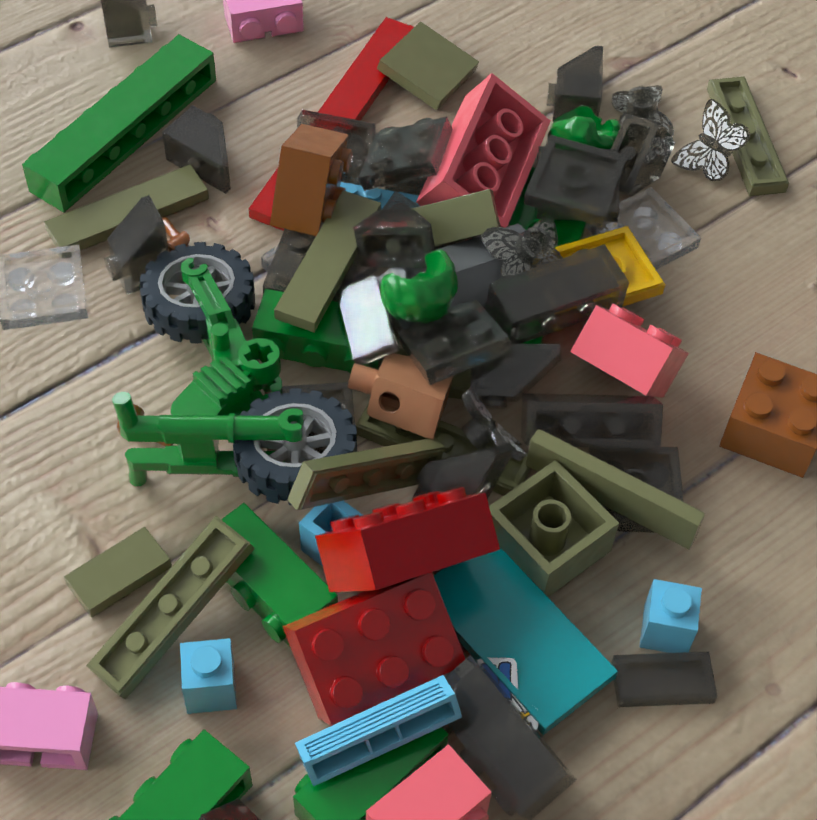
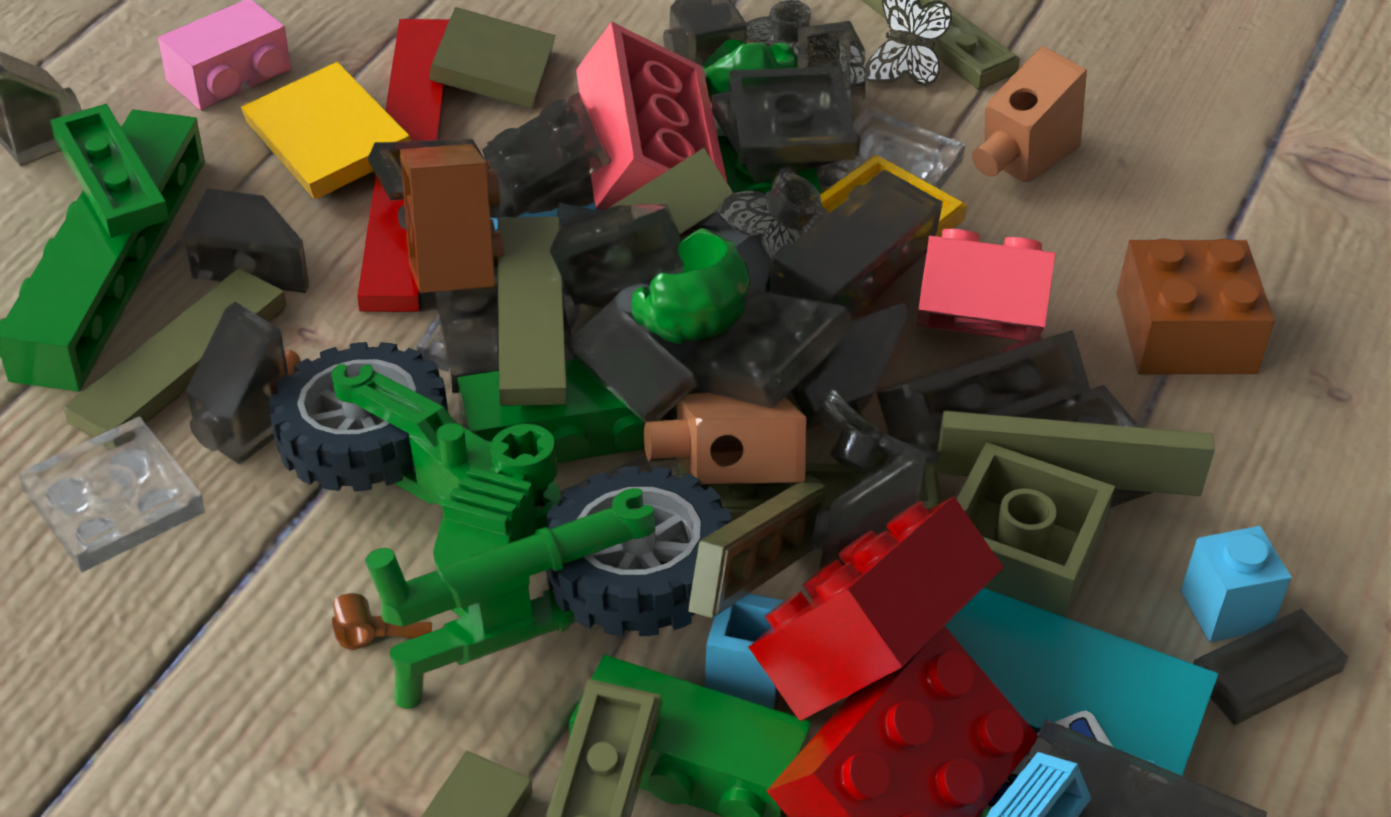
camera: 25 degrees left, 10 degrees down
none -> green plate [50,103,169,238]
none -> yellow tile [241,62,413,200]
none -> nougat torso [972,46,1087,182]

